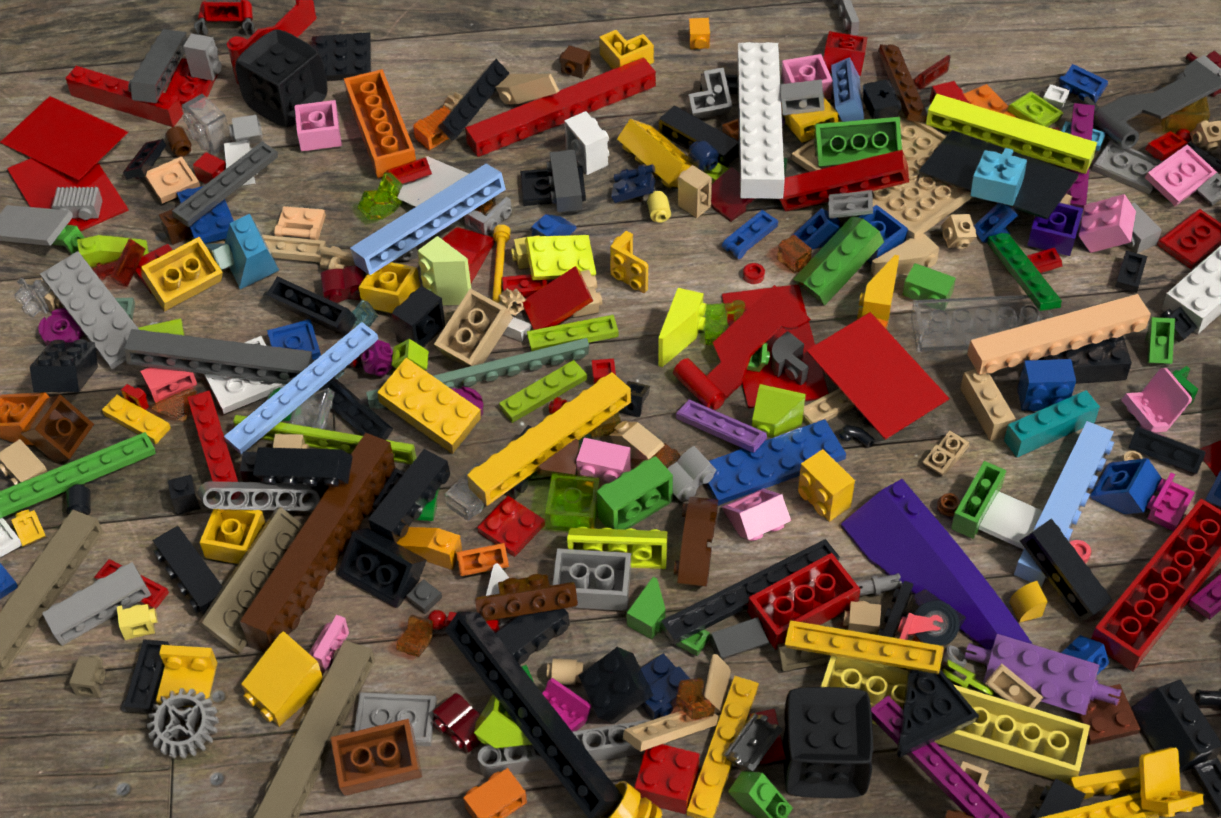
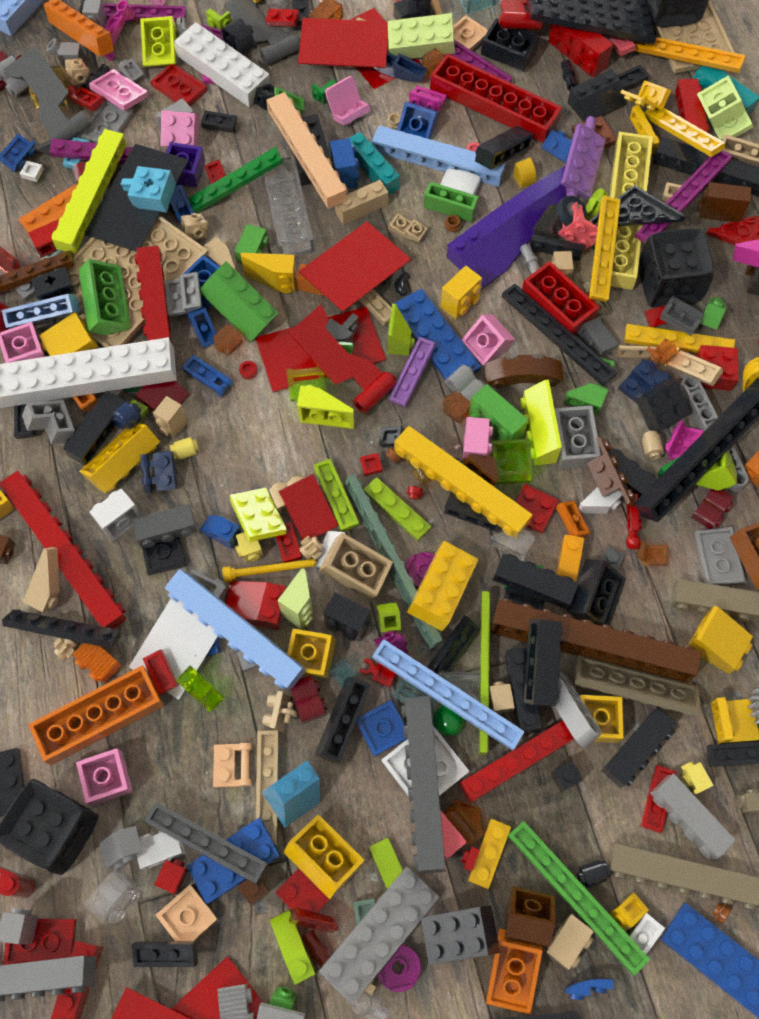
camera: 100 degrees left, 15 degrees up
reddish brown brick [165,126,191,157] -> none
sand green slope [205,243,235,270] -> none
bright pink bracket [309,615,349,673] -> none
tan slope [609,421,665,460] -> none
yellow bracket [610,230,648,293] -> none
light grey brick [781,79,825,115] -> none
tan slope [985,663,1043,709] -> none
lime tile [1007,91,1063,127] -> none
black plate [1128,425,1206,474] -> none

